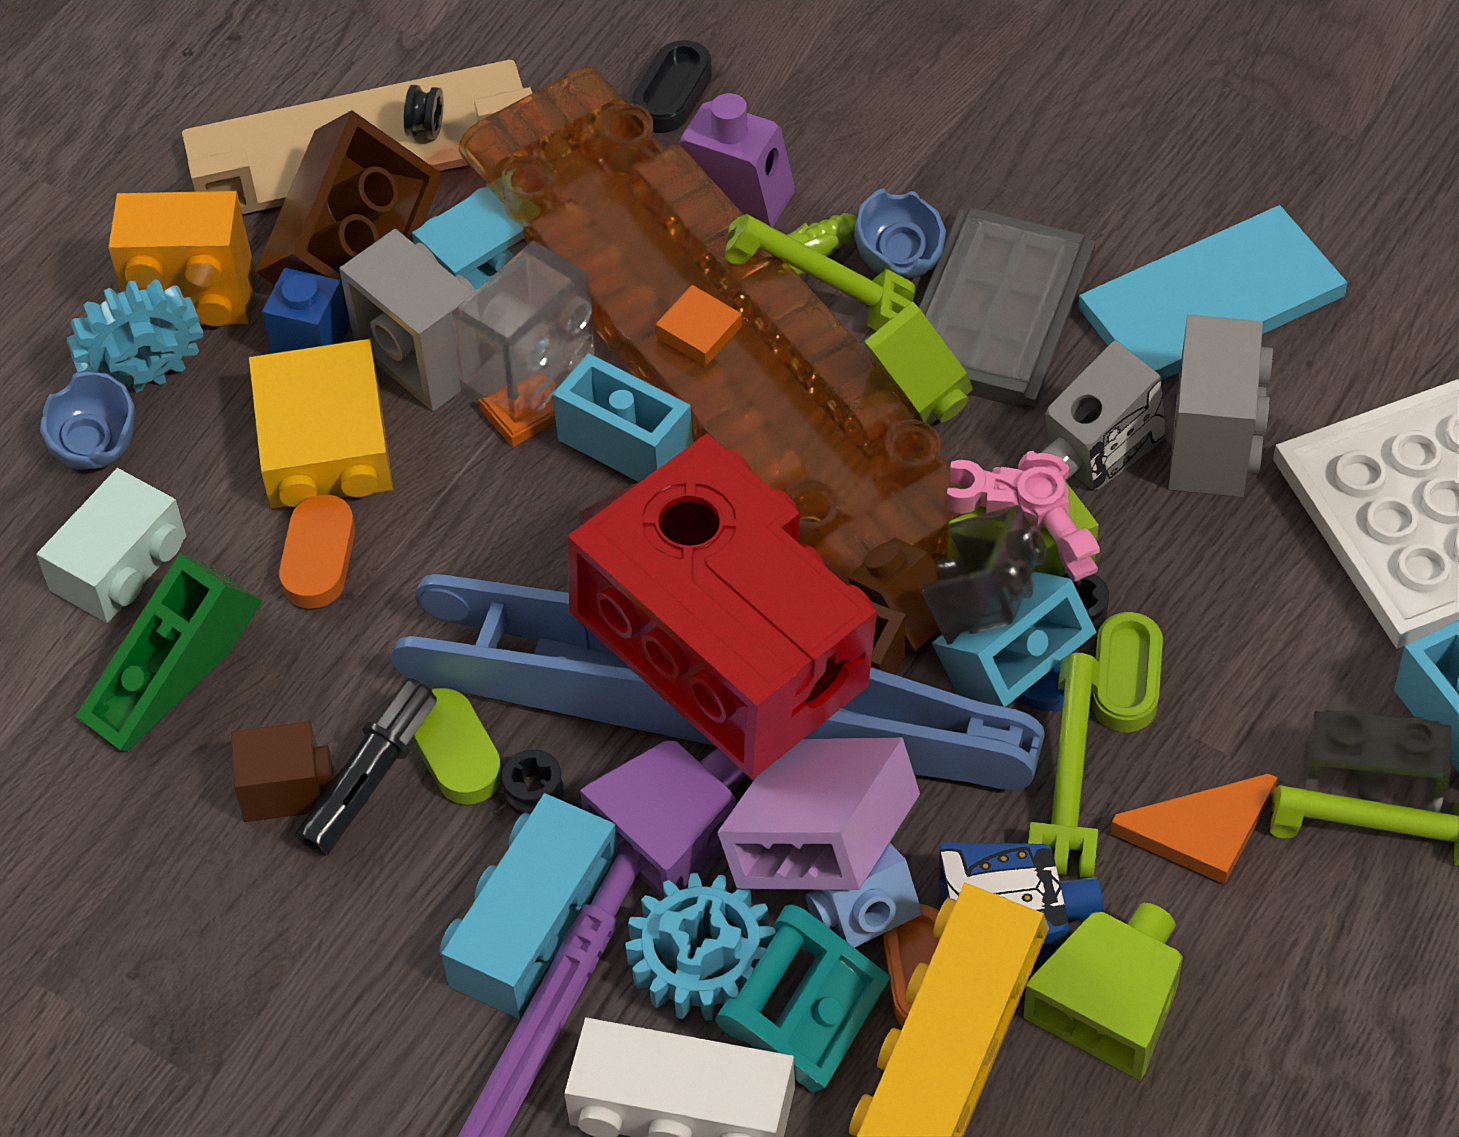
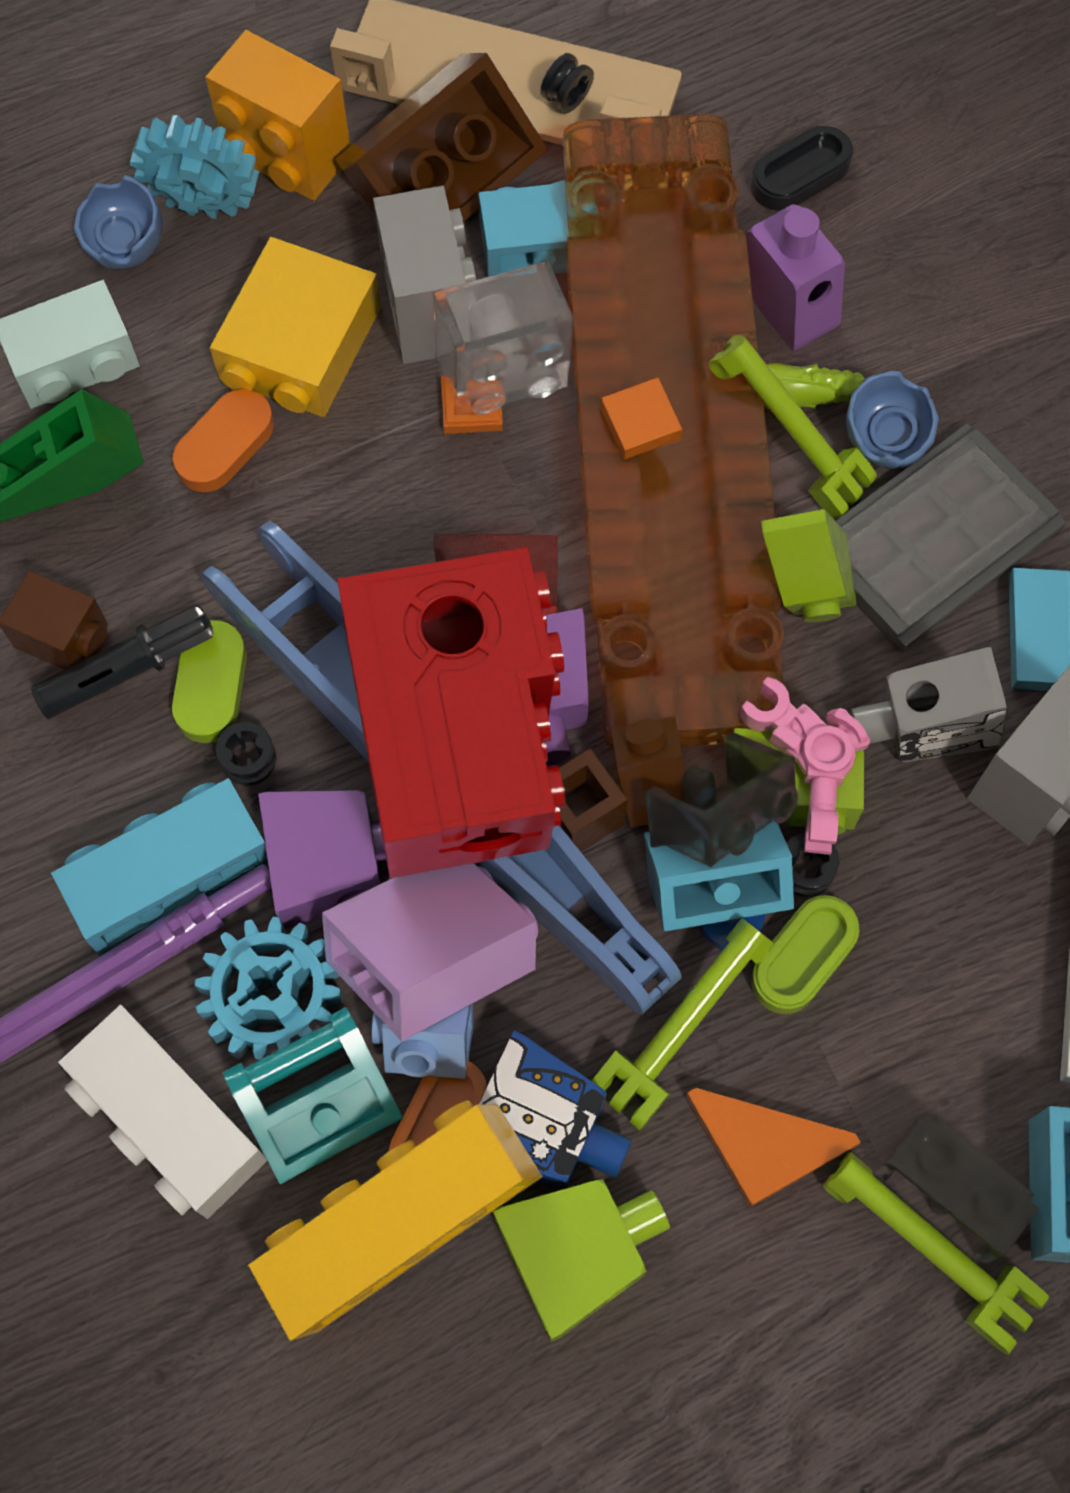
camera: 30 degrees right, 15 degrees up
blue brick [262,268,350,354] -> none
medium azure brick [552,353,693,483] -> none

